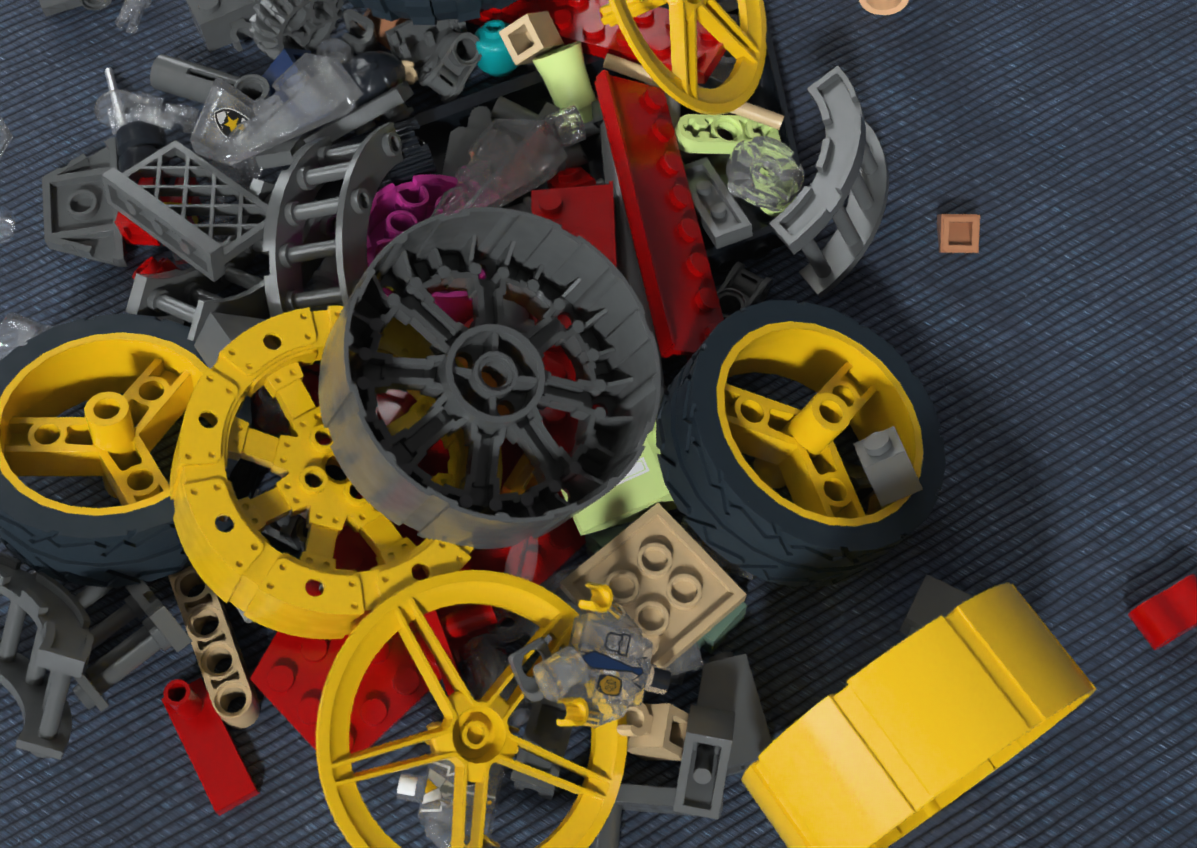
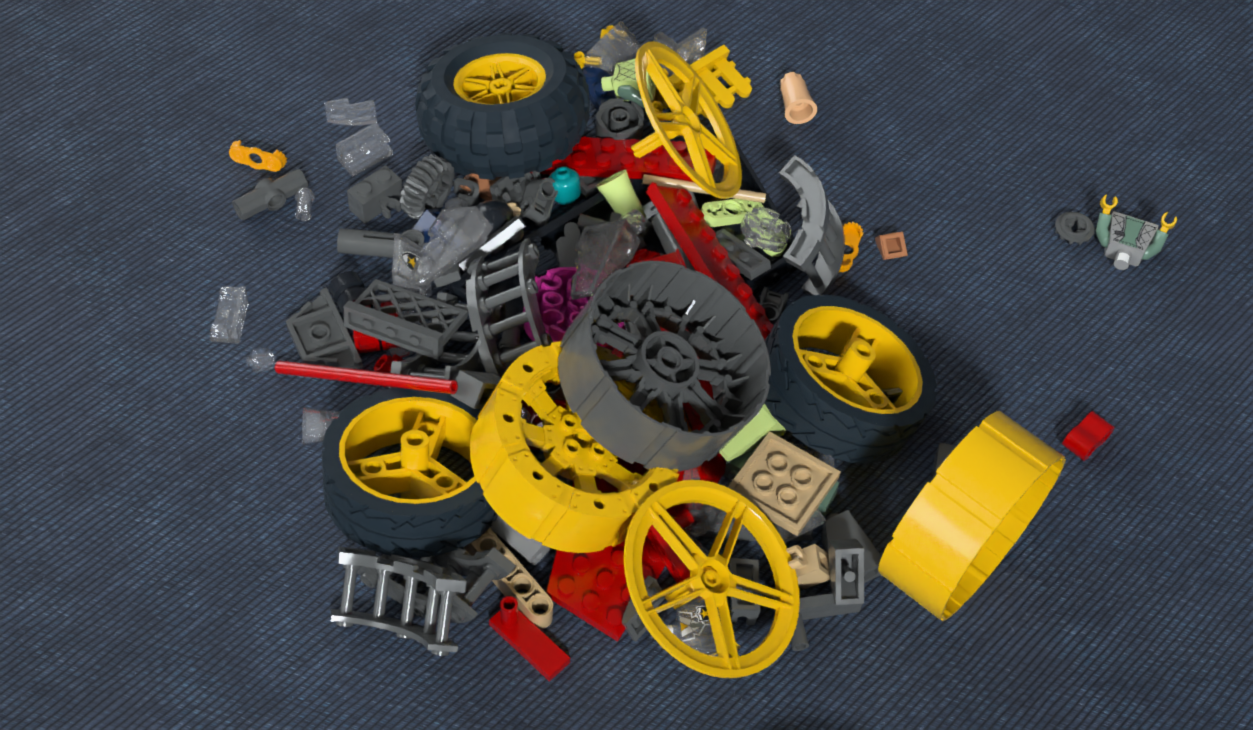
camera: 20 degrees left, 10 degrees down
clear piece [94,68,142,135] -> none
clear plate [122,92,201,134] -> none
tan brick [499,11,564,66] -> none
clear leg [508,637,590,702] -> none
clear torso [556,582,671,728] -> none
dark grey slope [854,426,923,507] -> none
none -> red piece [275,360,458,394]
none -> dark grey slope [622,575,665,642]
none -> light orange piece [839,222,863,272]

